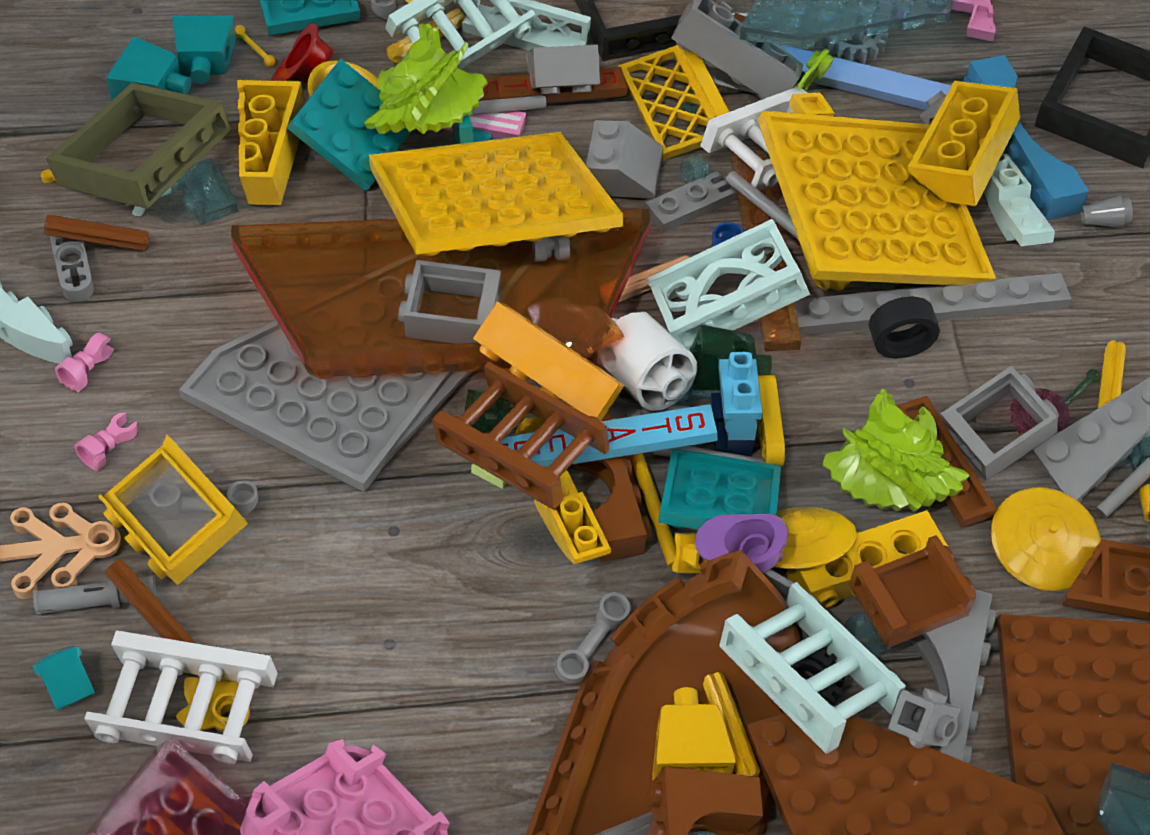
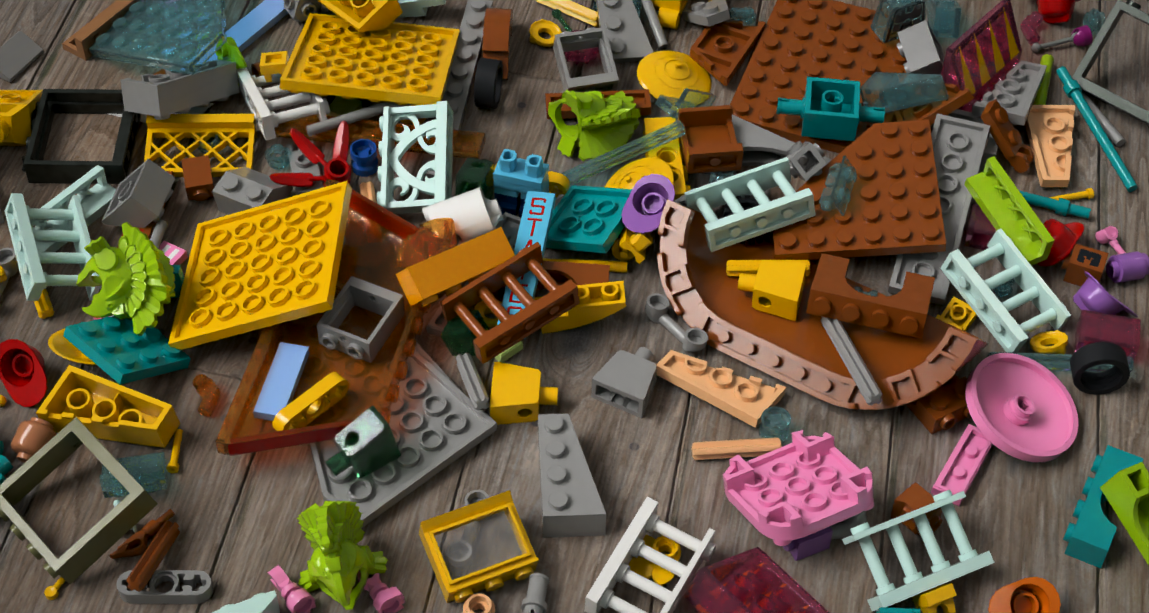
camera: 70 degrees left, 5 degrees down
dark orange axle [105,559,195,643] -> none
none -> nougat head [11,417,56,463]
none -> dark orange hand [109,509,175,559]
none -> yellow piece [166,429,183,473]
none -> dark orange brick [181,155,214,201]
none -> clear orange arm [193,374,221,417]
none -> light blue tile [253,342,310,421]
none -> red plant [270,121,351,187]
none -> yellow beam [272,372,349,436]
none -> lime piece [296,501,388,610]
none -> clear green torso [325,406,401,478]
none -> light grey axle [456,352,490,410]
none -> dark orange arch [482,8,513,80]
none -> yellow torso [489,362,558,425]
none -> yellow piece [529,19,562,47]
none -> light grey wedge [538,413,607,538]
none -> clear light blue axle [561,120,686,187]
none -> light grey torso [591,347,657,418]
none -> clear light blue panel [655,88,716,119]
none -> light nougat wing [657,350,787,428]
none -> light nougat axle [691,437,782,460]
none -> clear light blue wheel [759,407,791,444]
none -> teal brick [776,76,885,141]
none -> clear light blue hinge [819,155,857,216]

